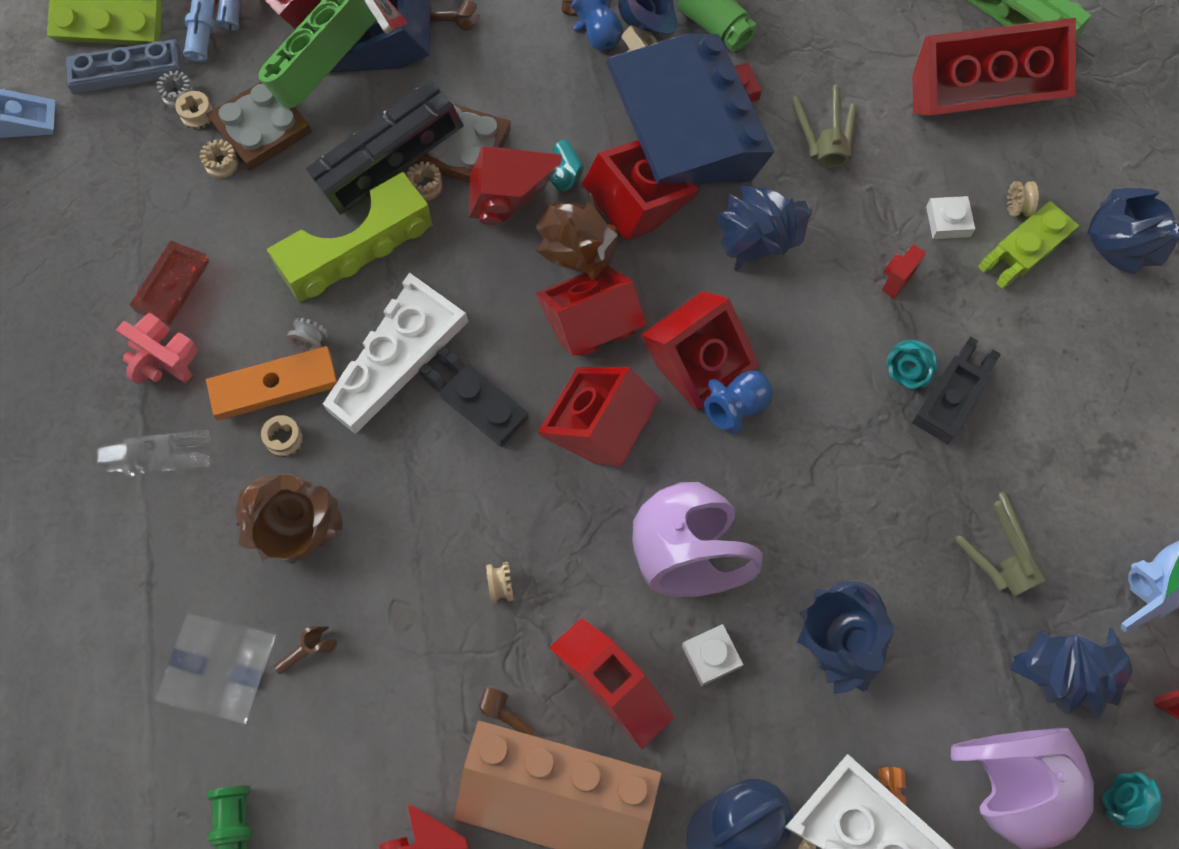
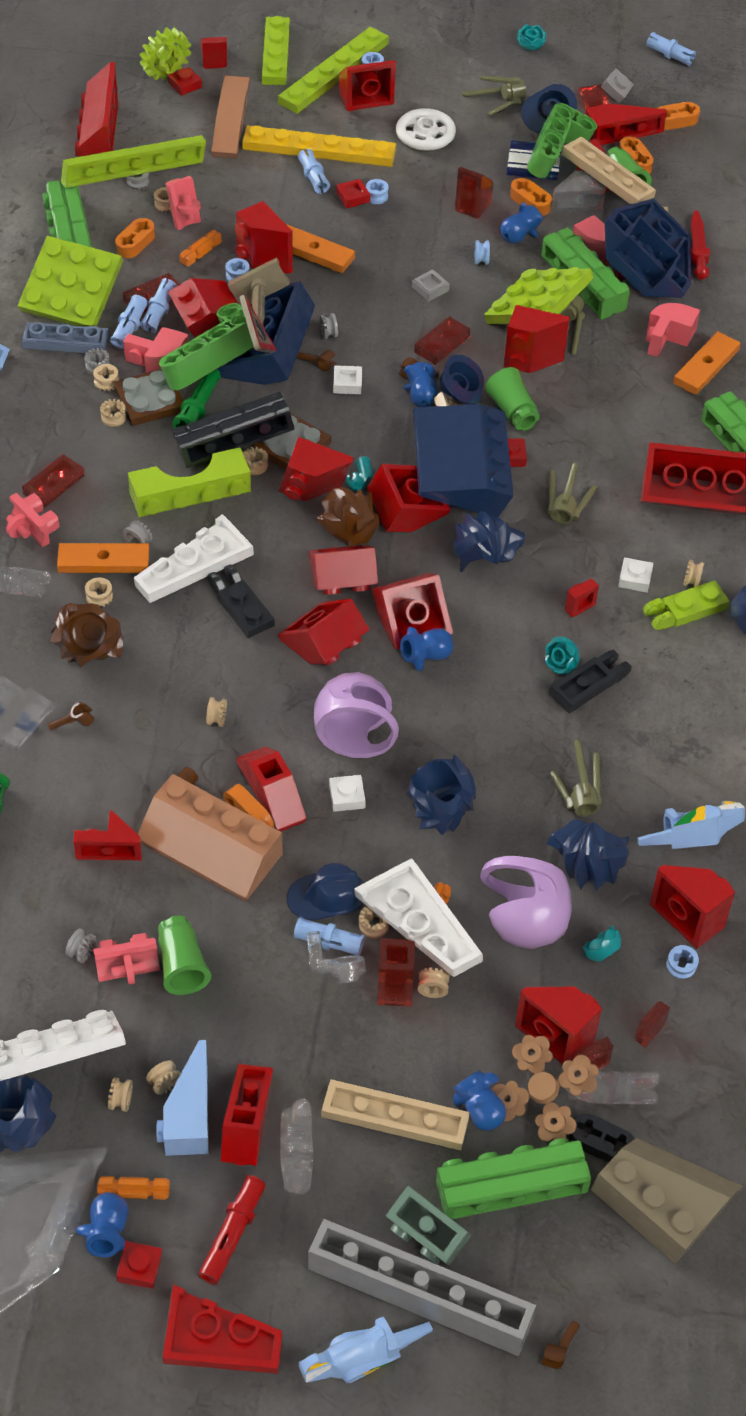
camera: 15 degrees right, 15 degrees down
none -> coral brick [123,327,188,373]
none -> green pin [172,369,221,429]
none -> orange beam [223,784,275,828]
none -> white plate [333,366,362,394]

